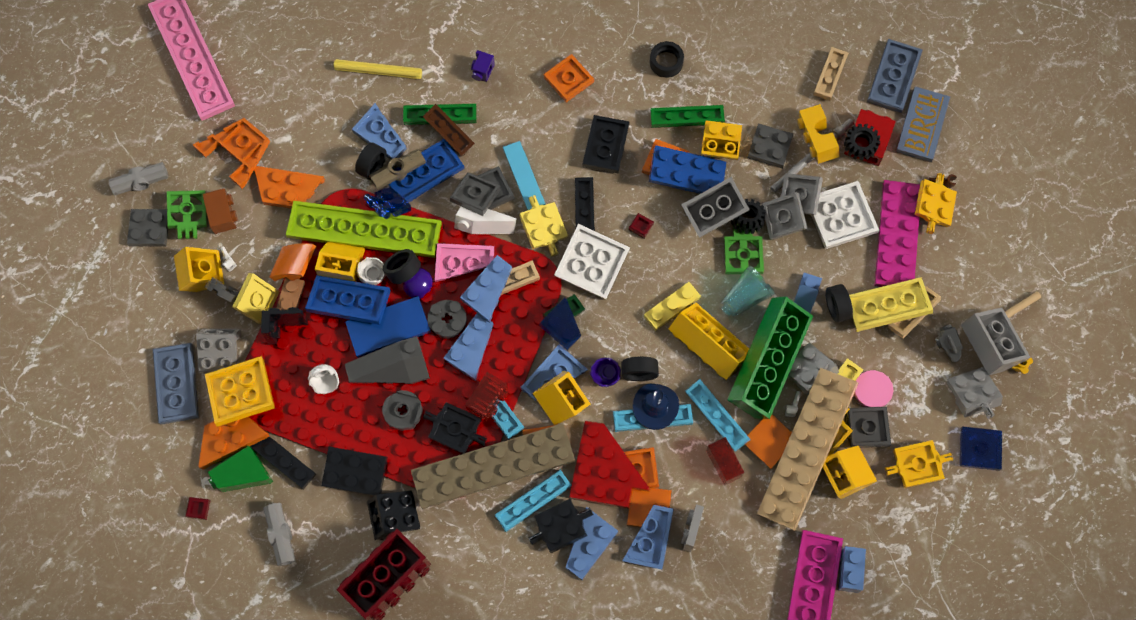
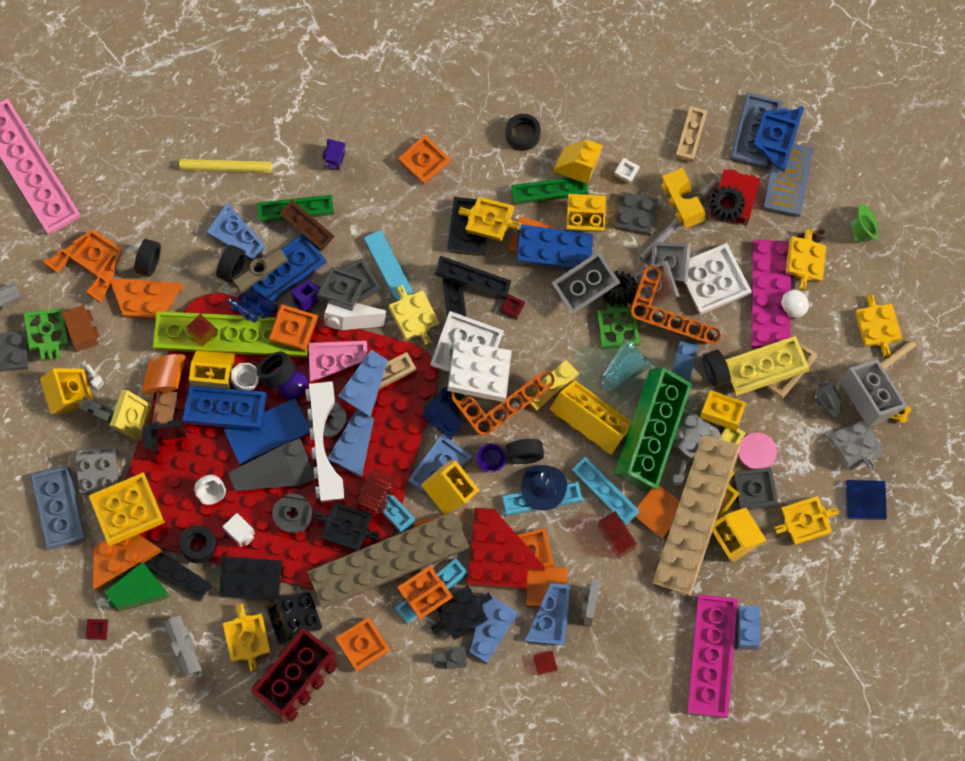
camera: 10 degrees left, 0 degrees up
none -> black tyre [134,239,161,277]
none -> black tyre [179,525,216,564]
none -> clear red brick [187,314,216,347]
none -> white brick [223,513,255,547]
none -> yellow plate [223,604,271,672]
none -> orange tile [269,304,318,352]
none -> dark purple brick [291,280,321,312]
none -> white arch [306,382,345,503]
none -> orange plate [335,617,391,673]
none -> orange slope [397,565,453,619]
none -> dark grey plate [431,646,467,669]
none -> black plate [434,256,511,300]
none -> white plate [447,339,512,402]
none -> orange beam [451,370,555,435]
none -> yellow plate [459,197,521,241]
none -> clear red plate [533,650,558,676]
none -> yellow slope [553,139,603,184]
none -> white plate [614,158,640,184]
none -> orange beam [630,266,721,344]
none -> yellow plate [700,390,746,431]
none -> blue wing [753,106,804,172]
none -> white hair [781,290,809,319]
none -> bright green piece [851,204,879,243]
none -> yellow plate [855,295,903,357]

